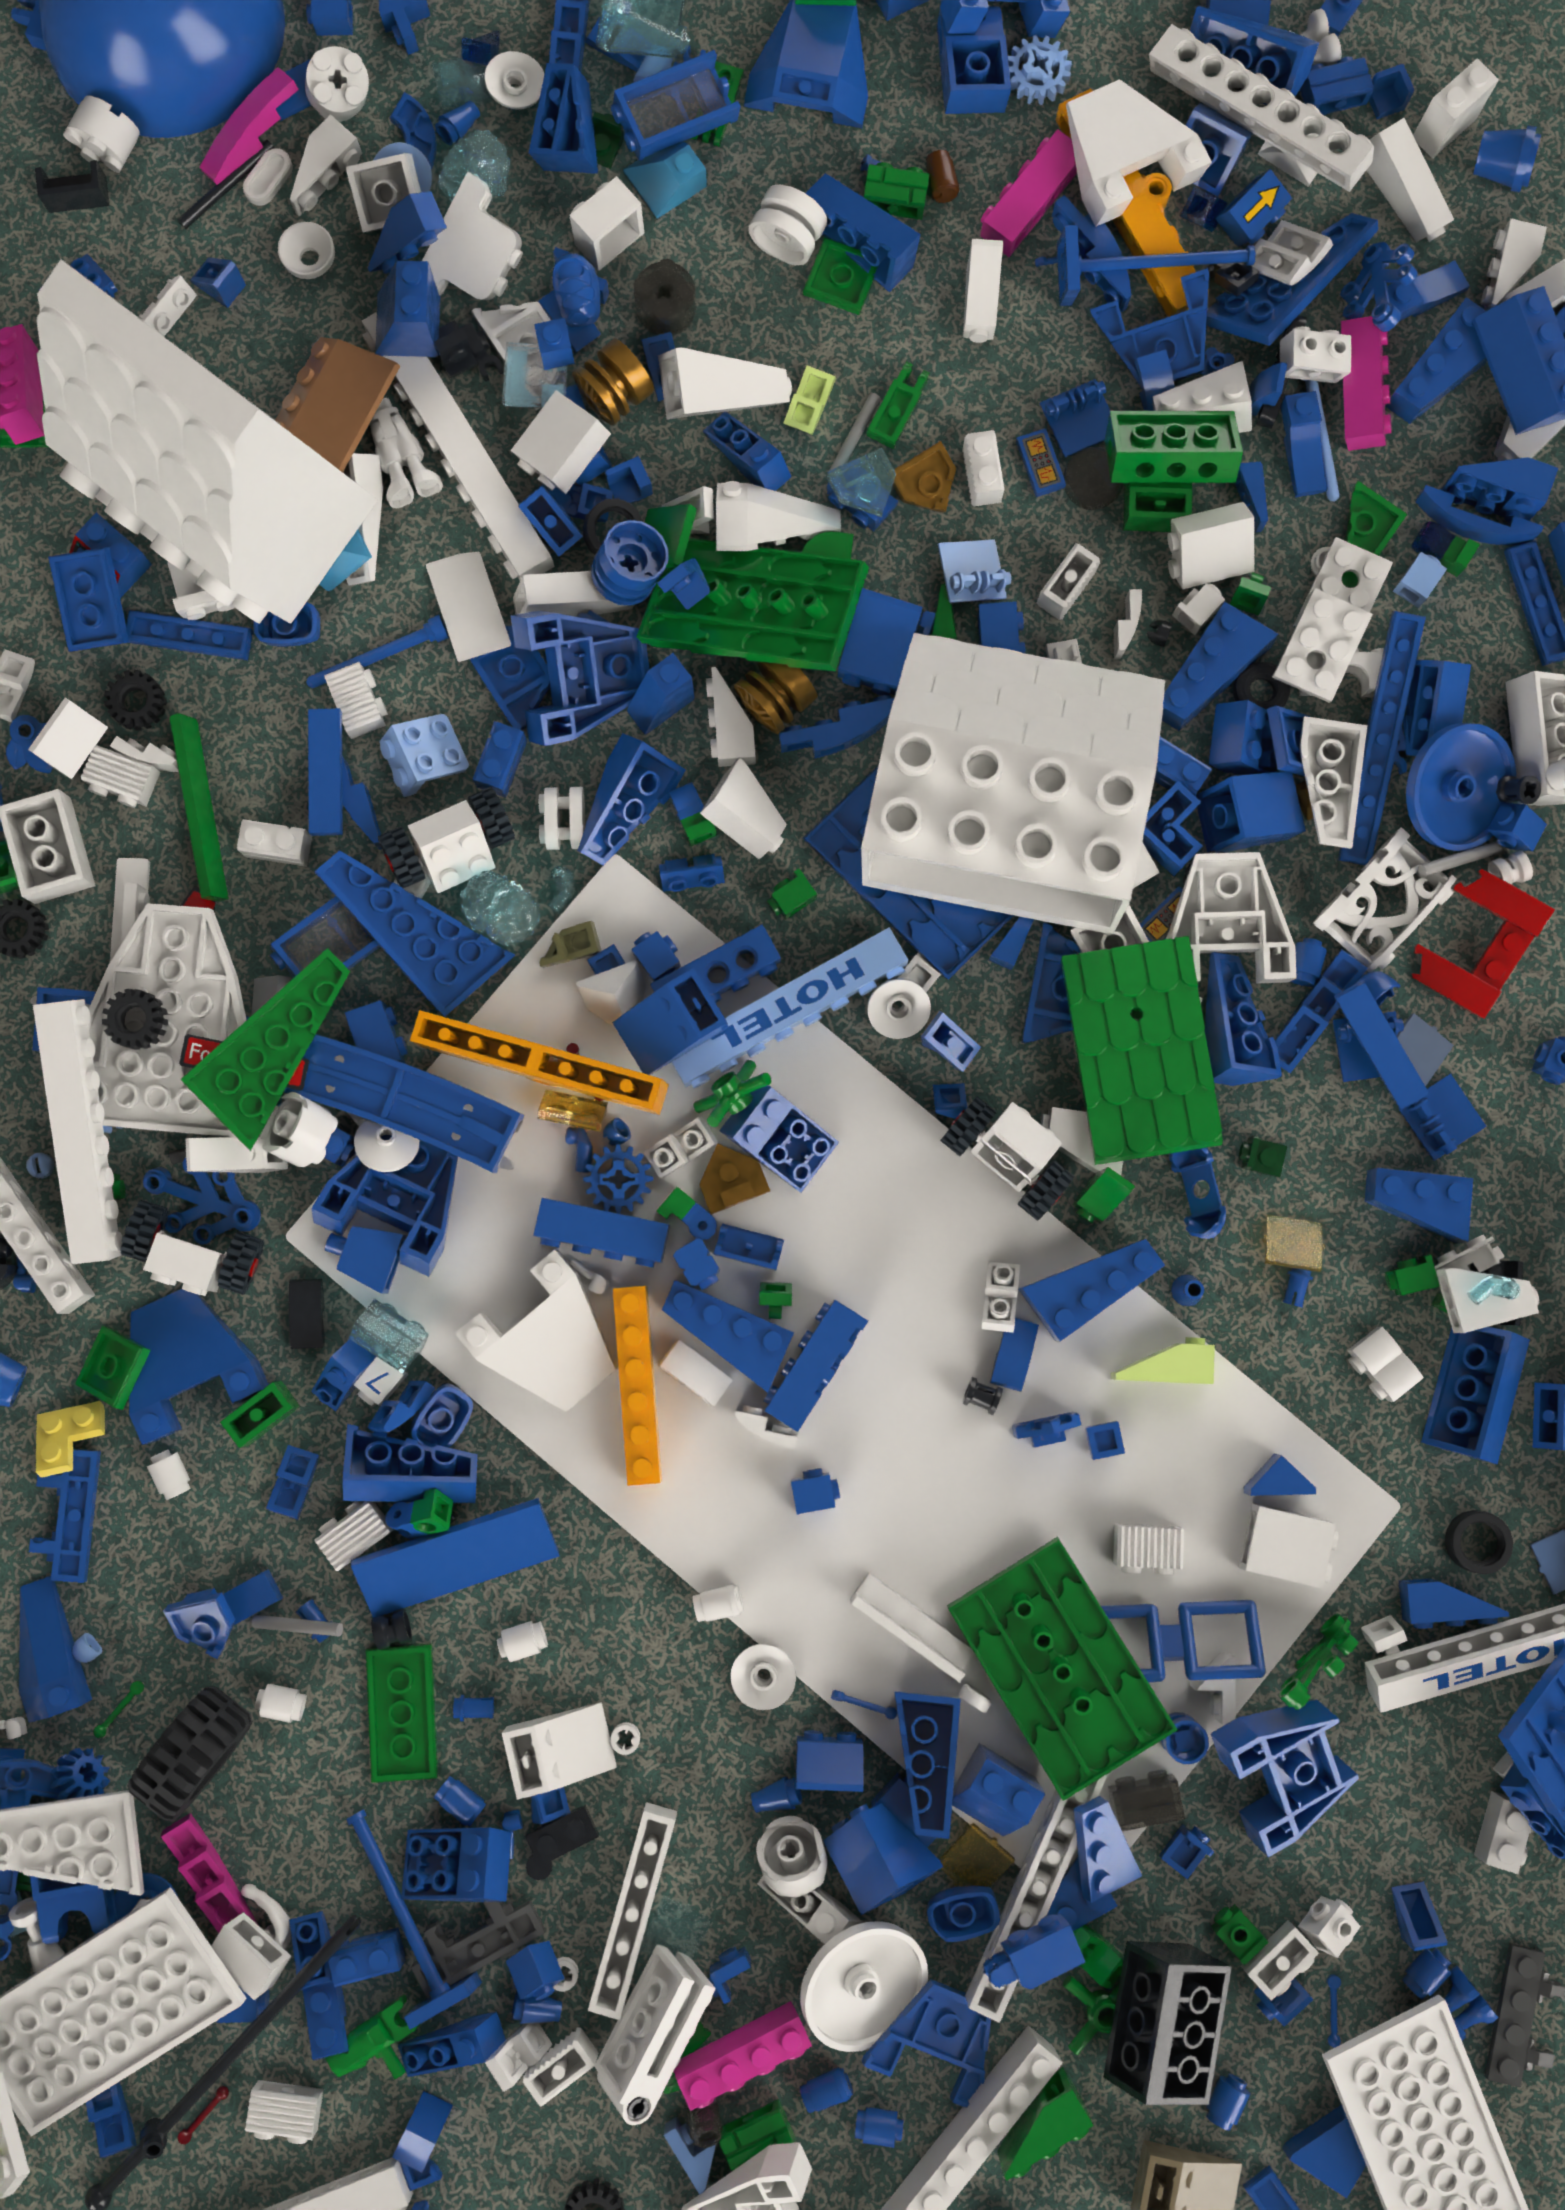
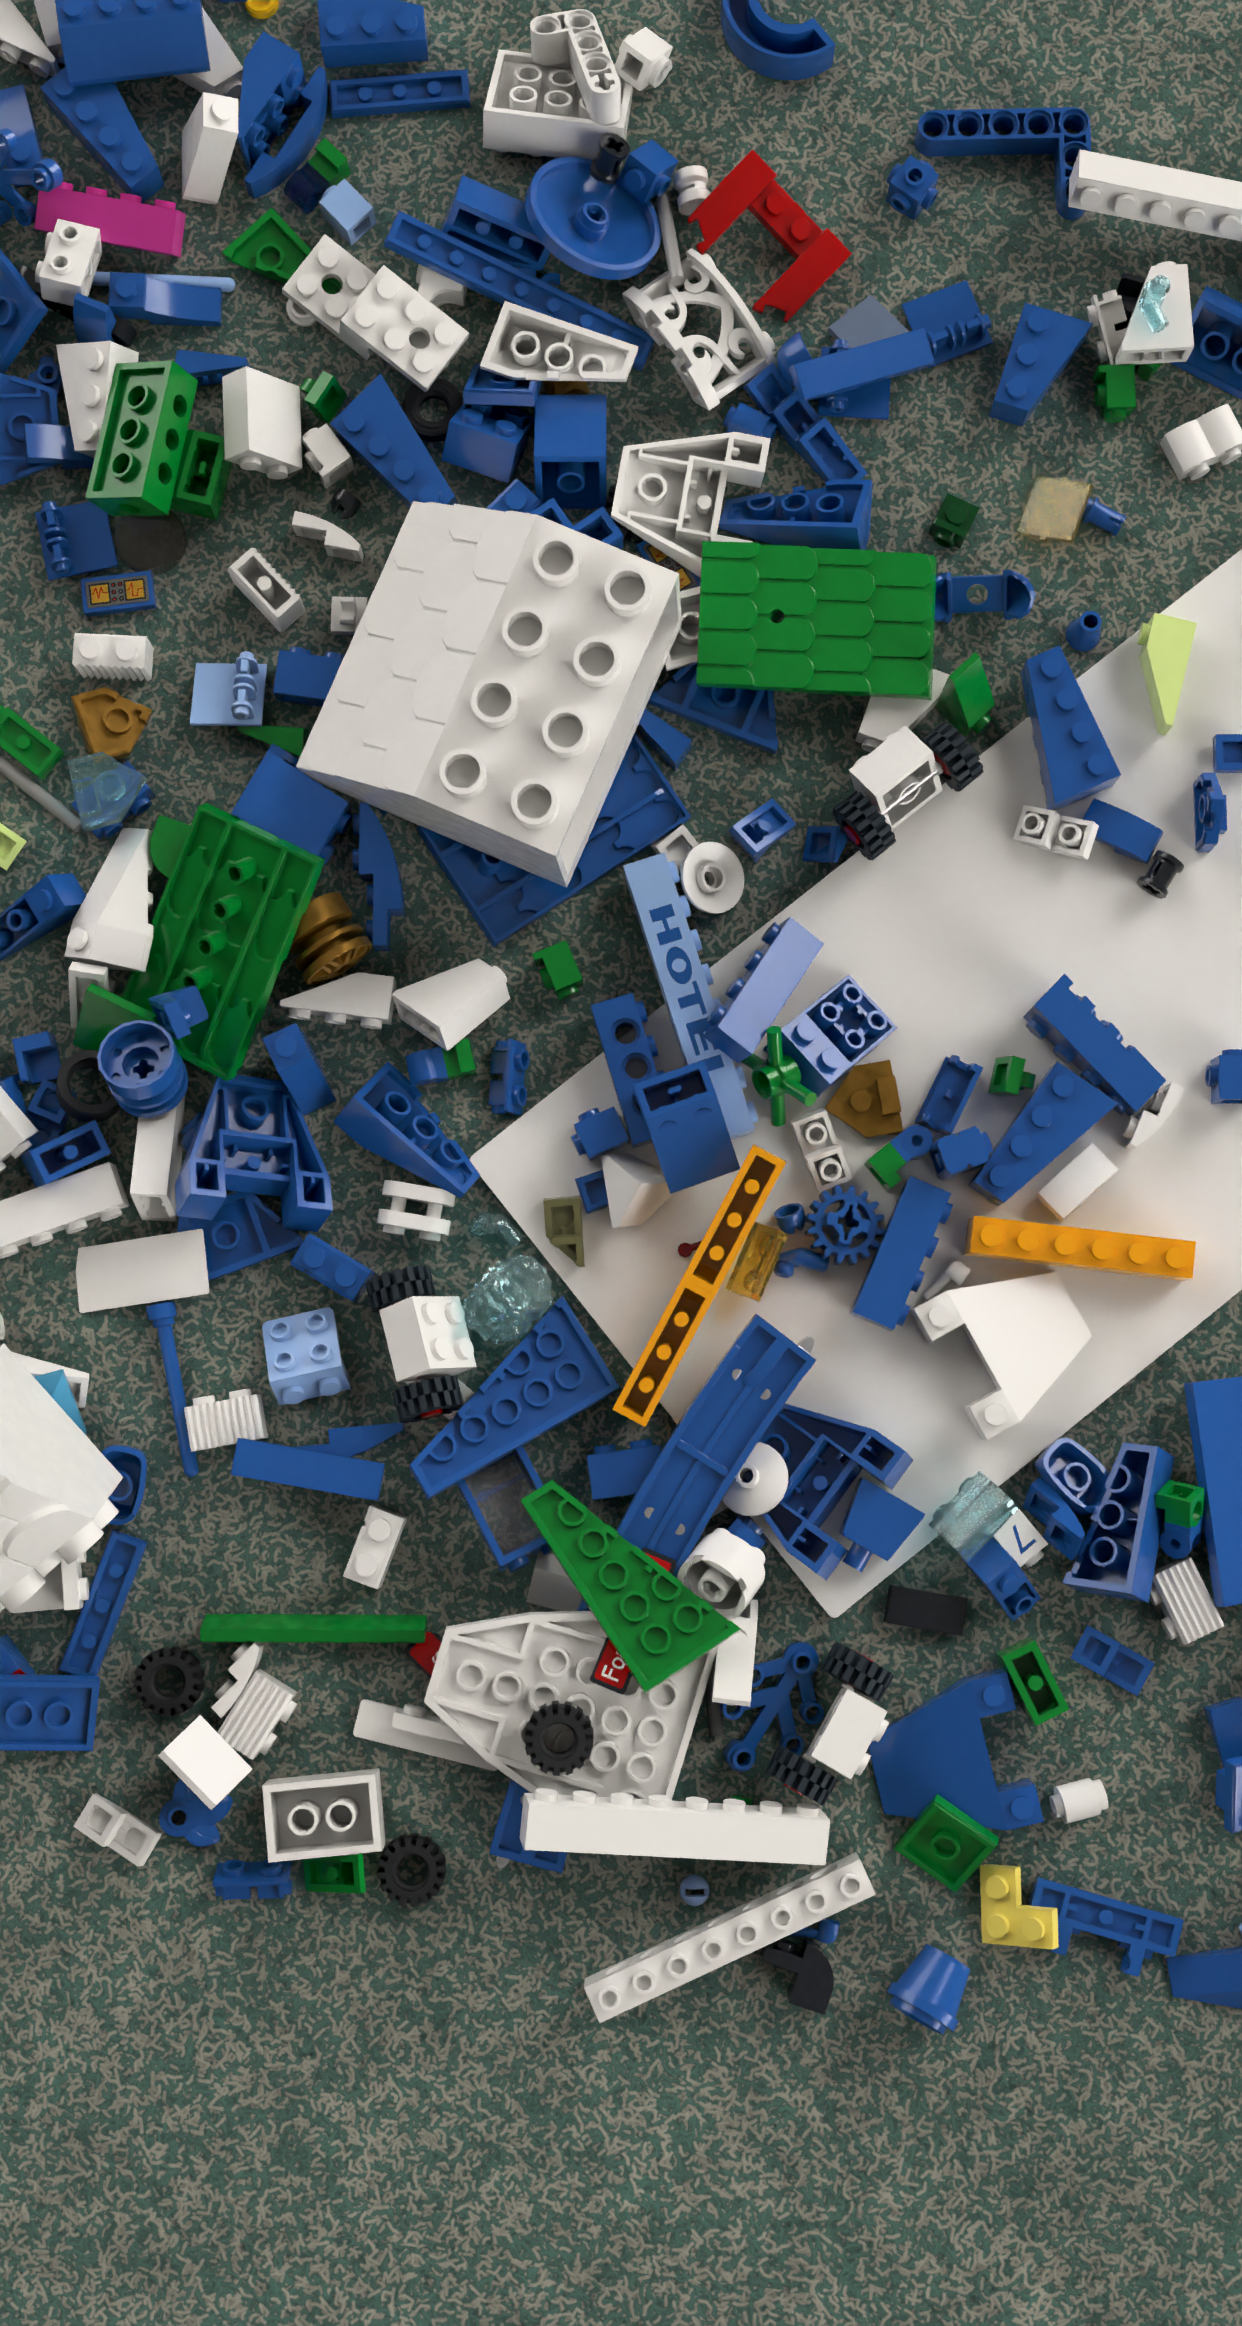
camera: 75 degrees left, 0 degrees up
none -> white slope [182,92,238,204]
none -> brick [703,917,824,1063]

